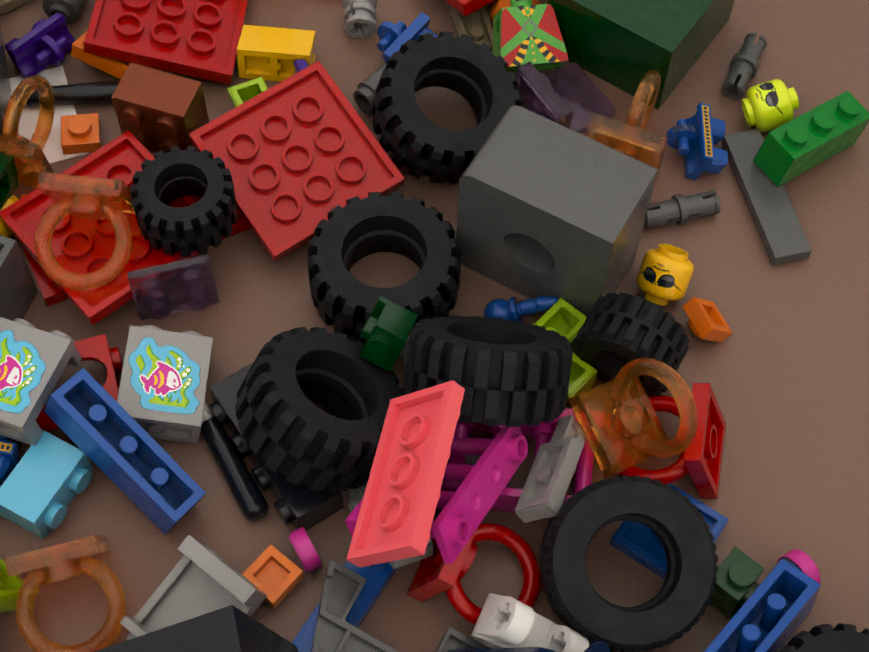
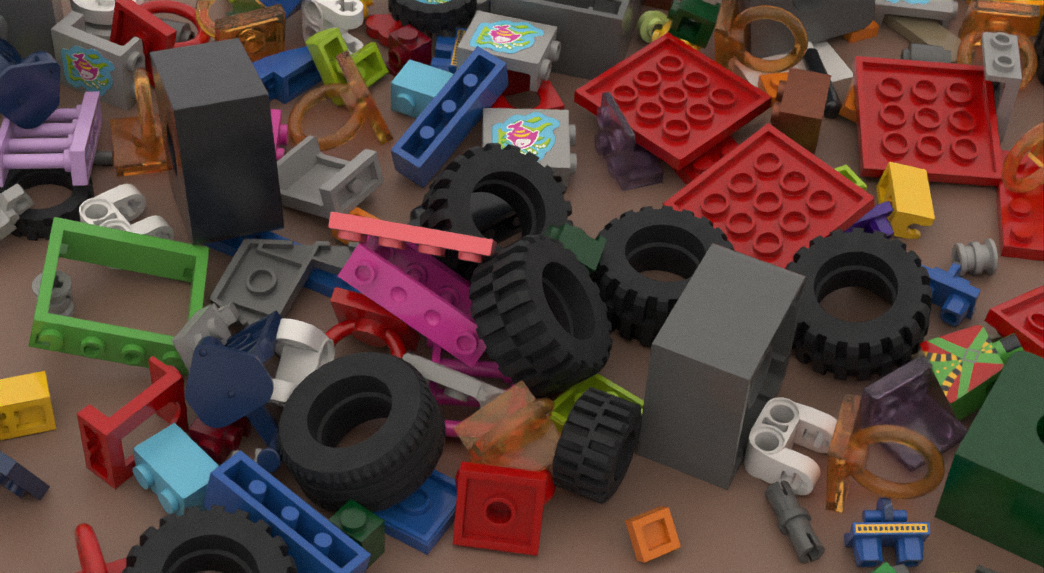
camera: 85 degrees right, 15 degrees down
dark purple hips [5,13,76,81] -> none
clear orange tile [34,172,135,290] -> none
black tyre [130,146,238,257] -> none
blue bar [483,296,559,322] -> none
yellow head [636,244,694,306] -> none

